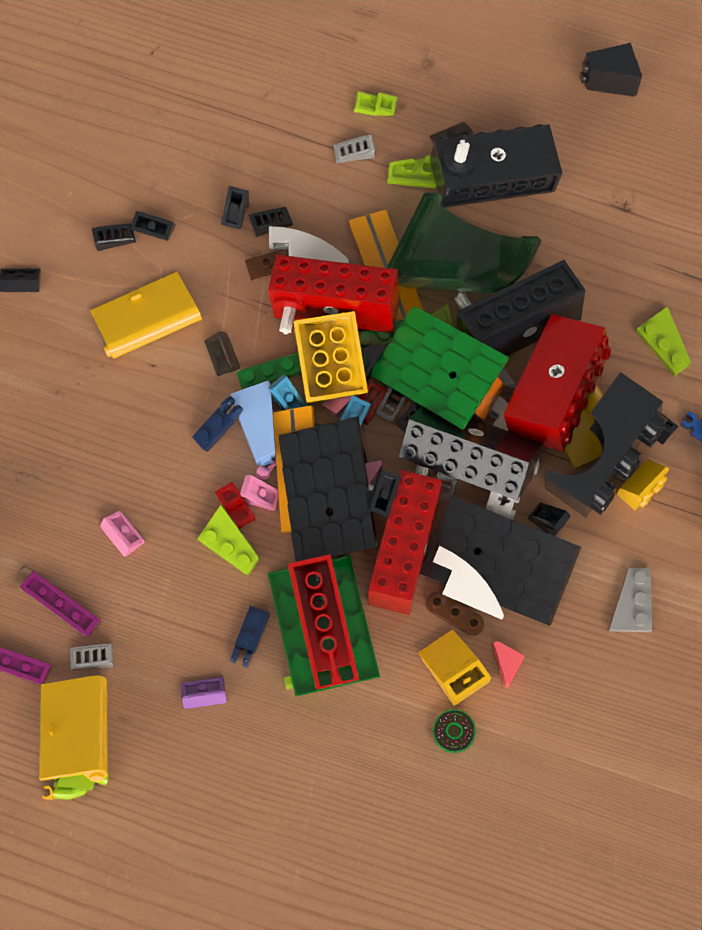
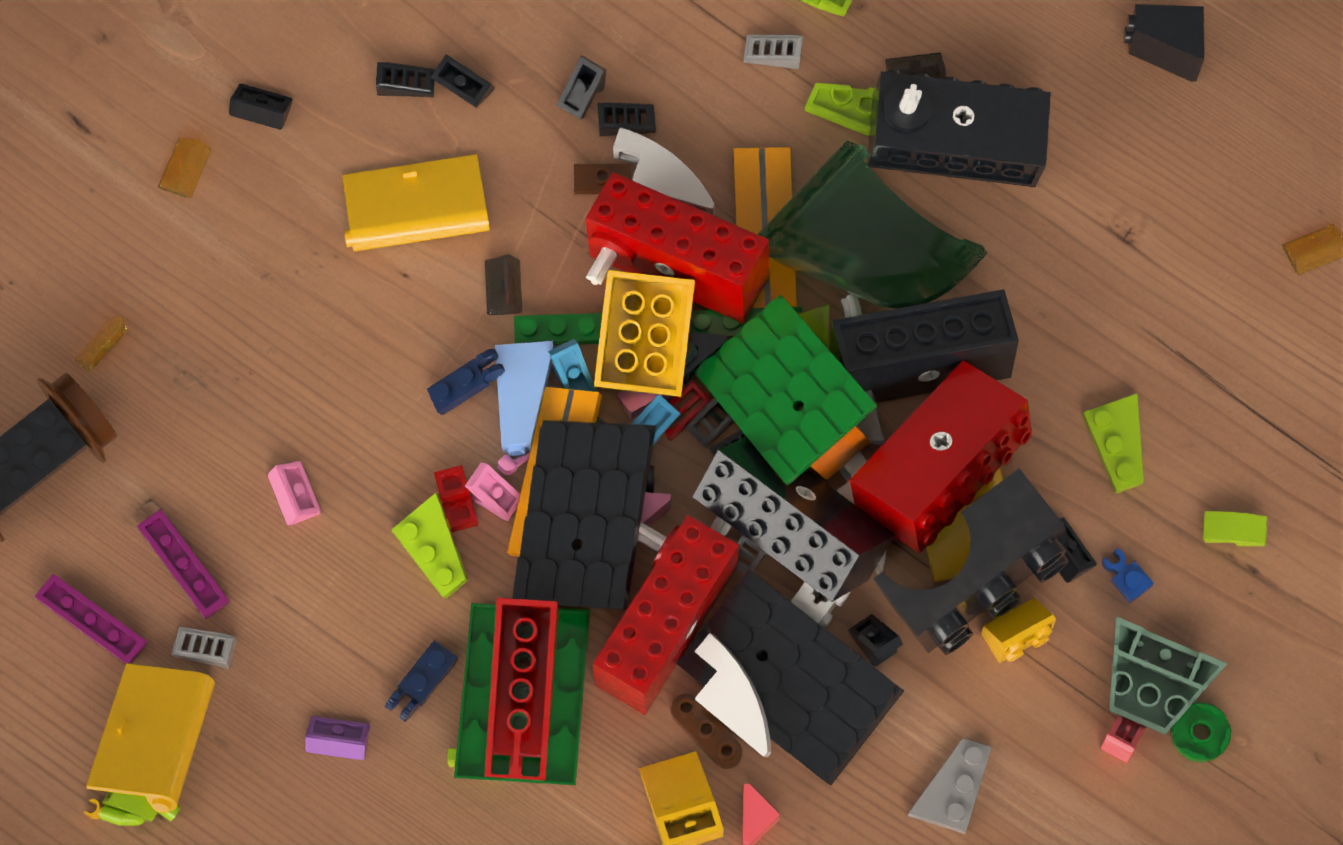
camera: 15 degrees right, 0 degrees up
black slope [366,469,401,518] -> none

